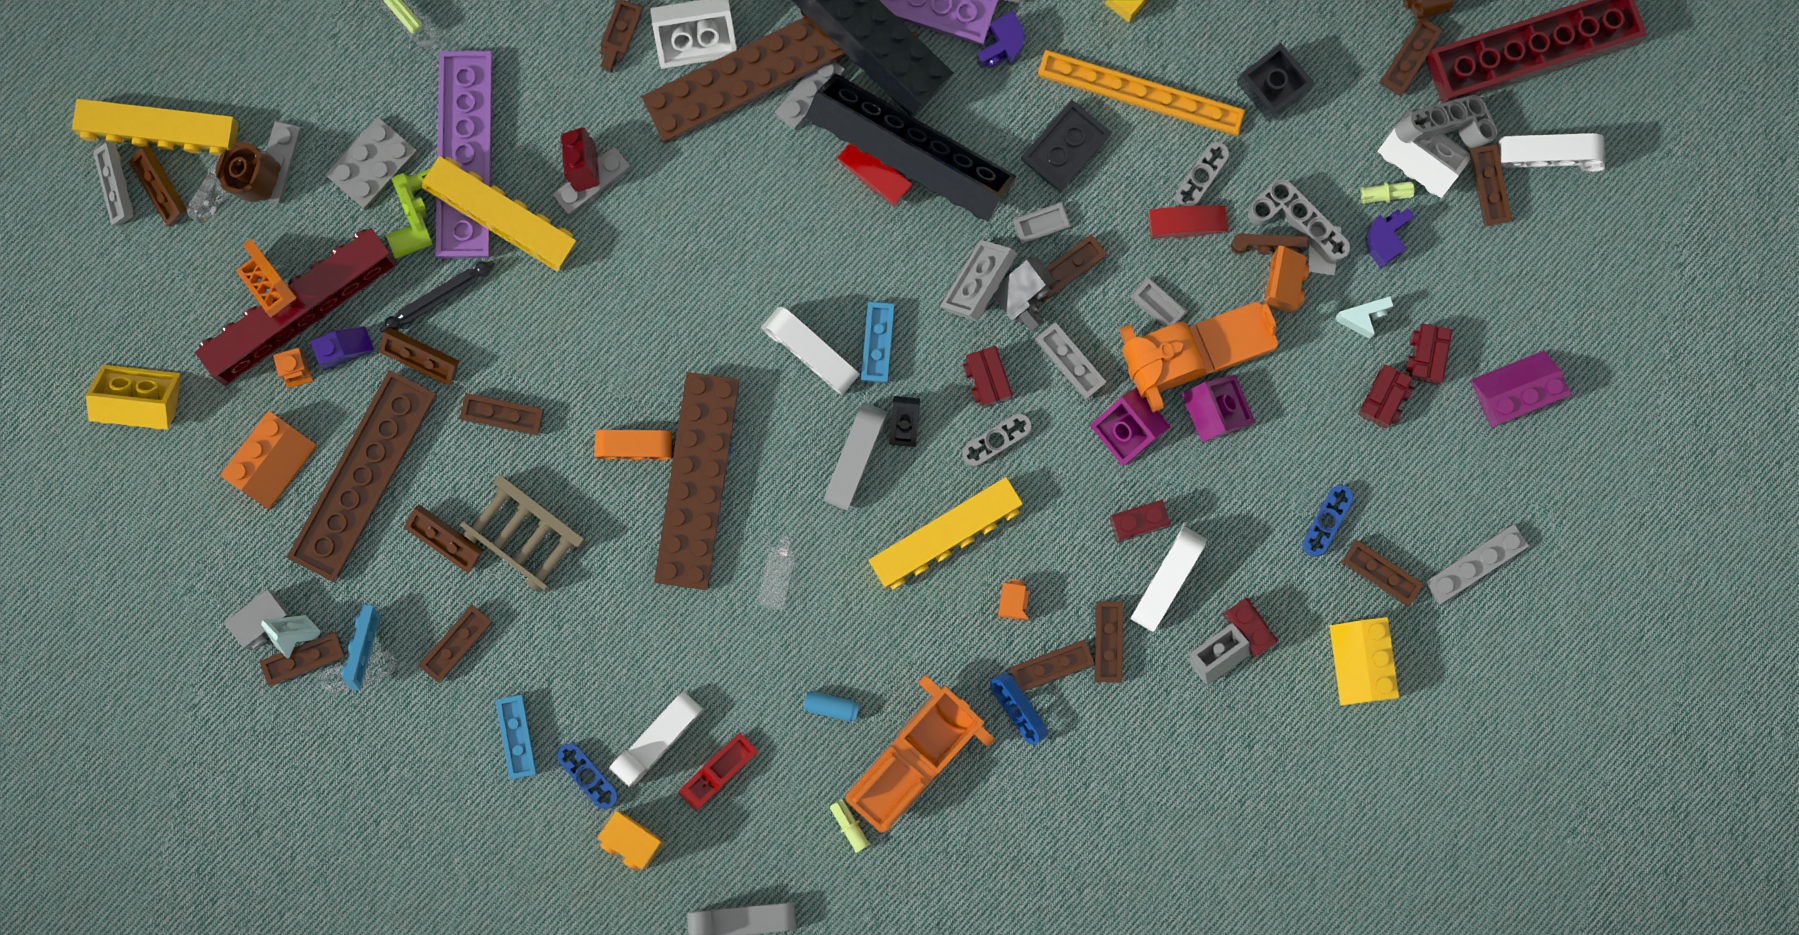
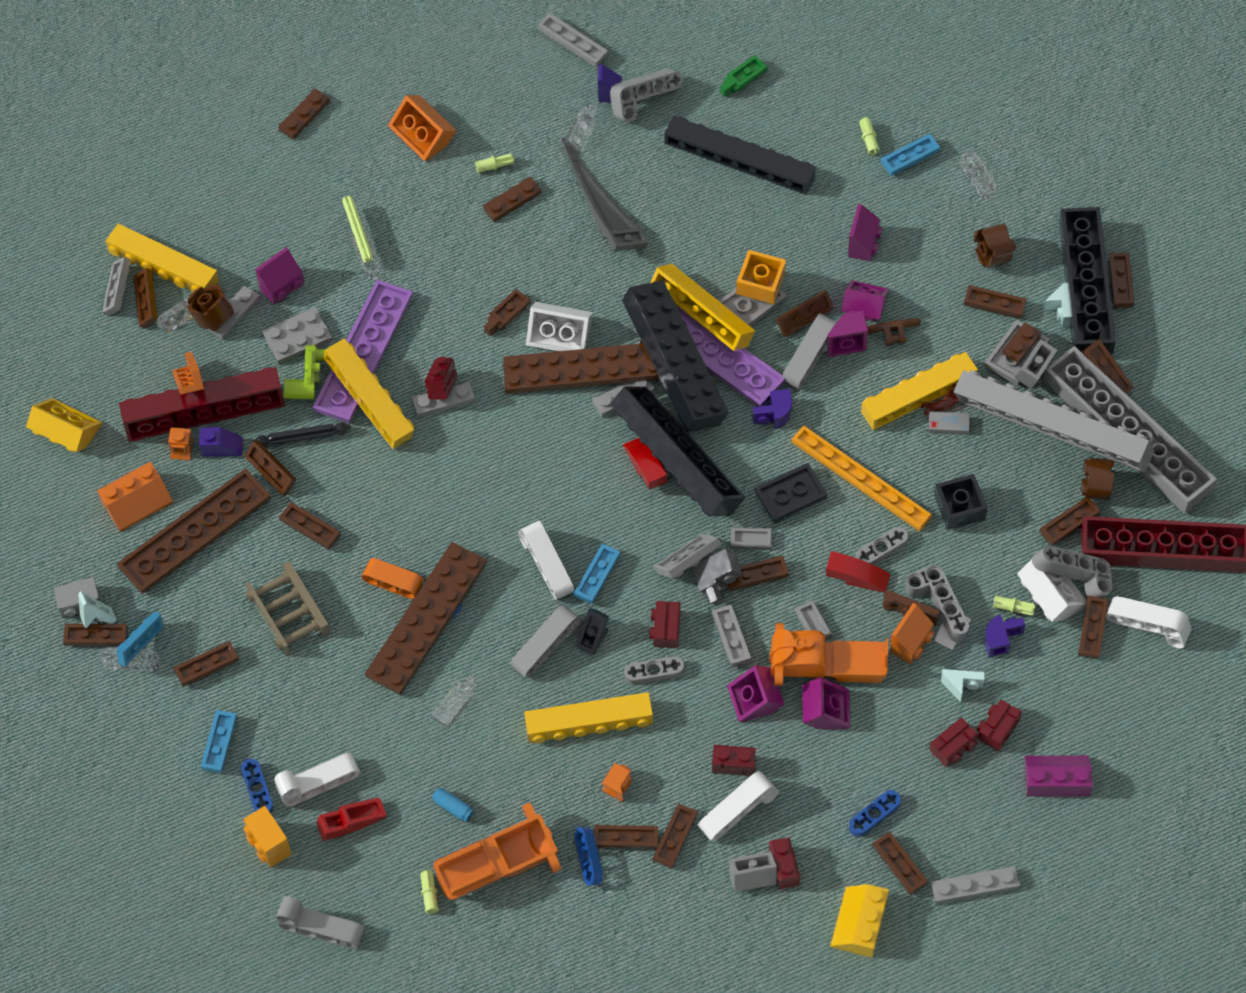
camera: 25 degrees right, 20 degrees down
reddish brown plate [404,504,484,573] -> none
none -> magenta slope [255,247,305,304]

